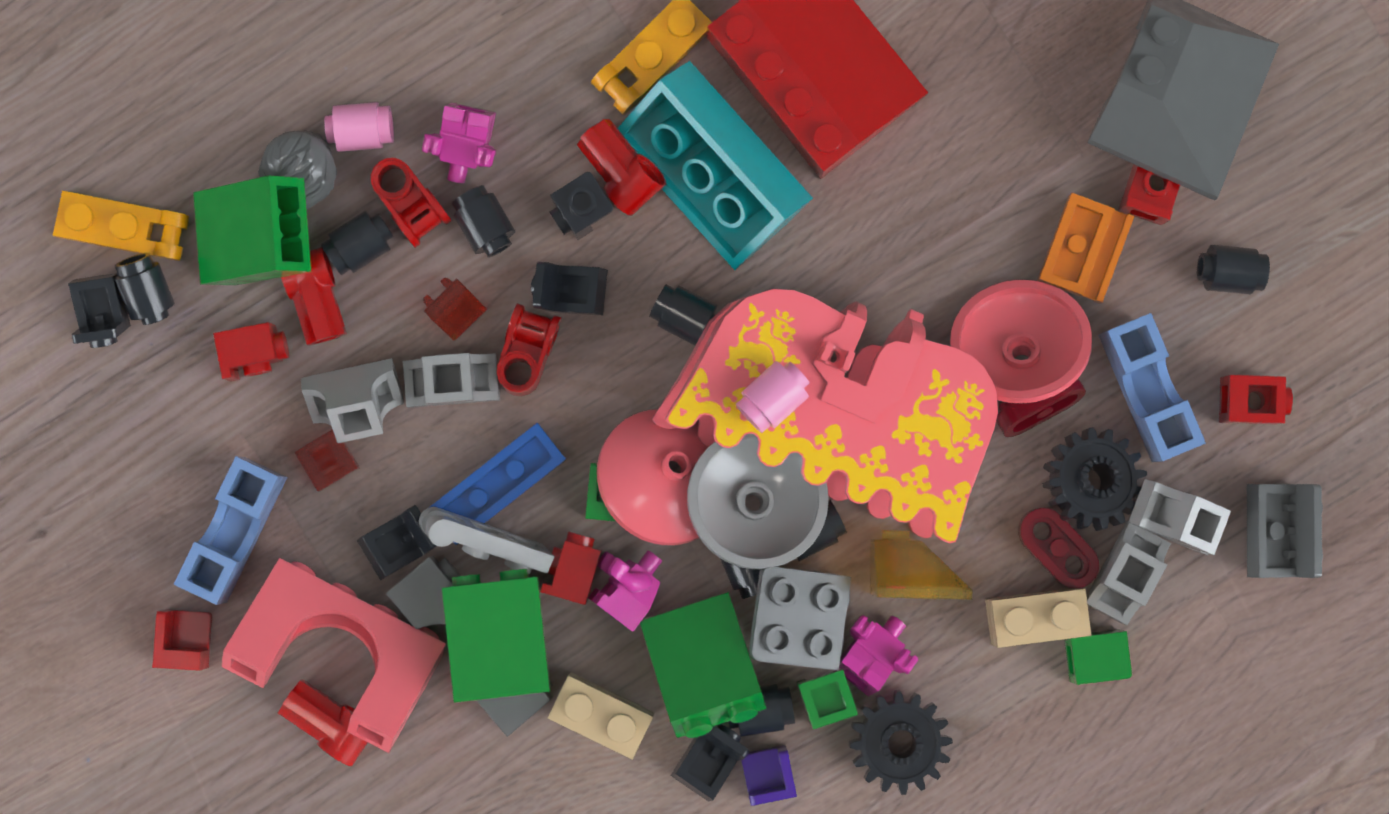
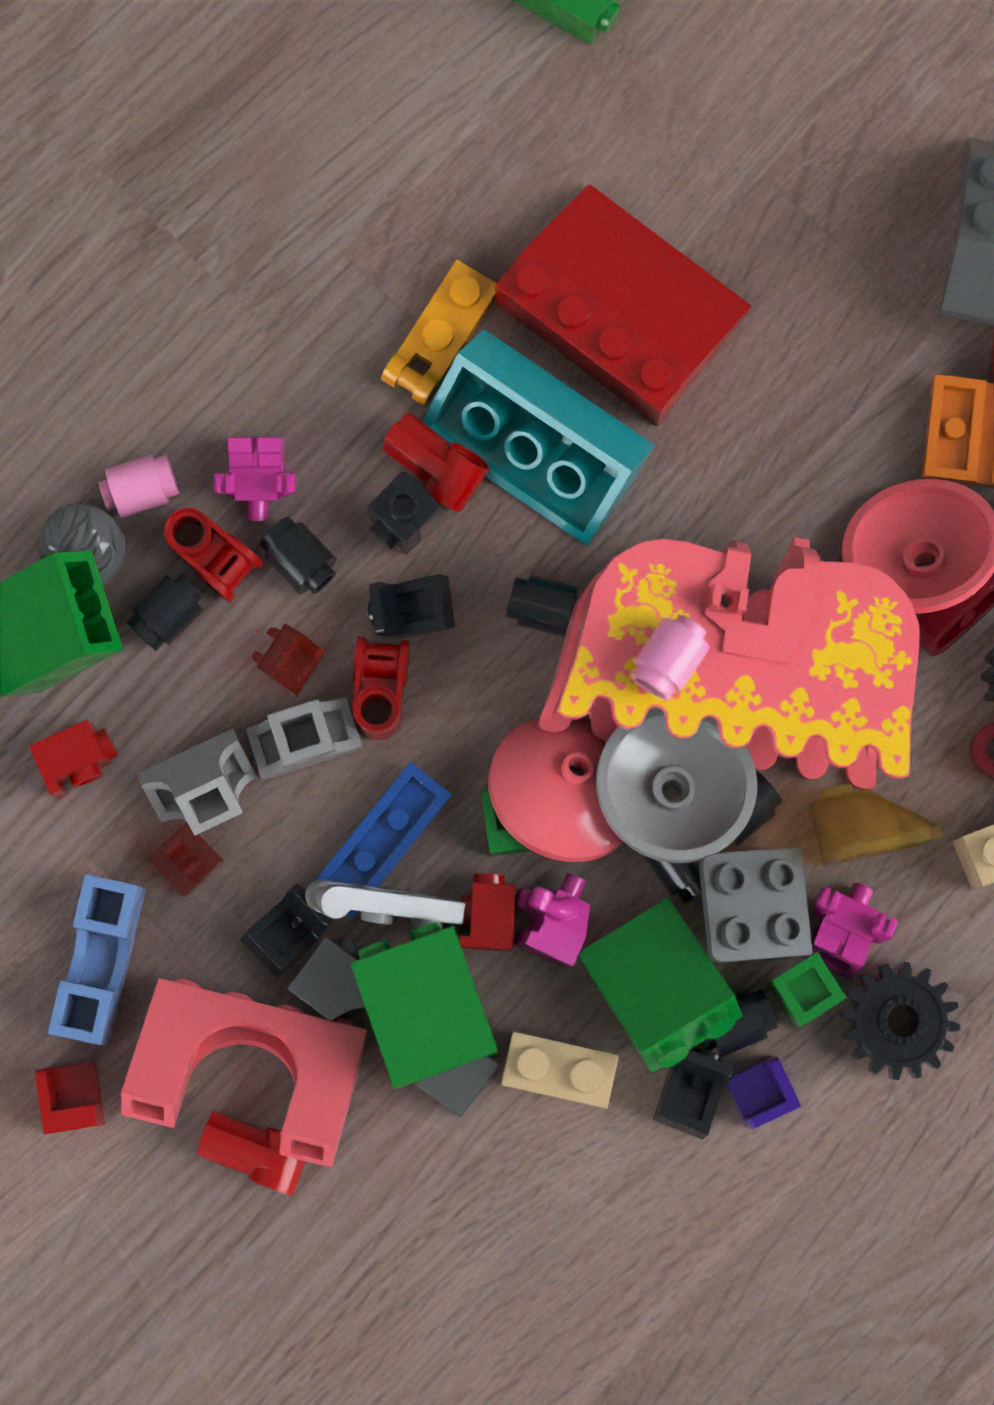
camera: 10 degrees left, 5 degrees down
red piece [281,247,347,346] -> none

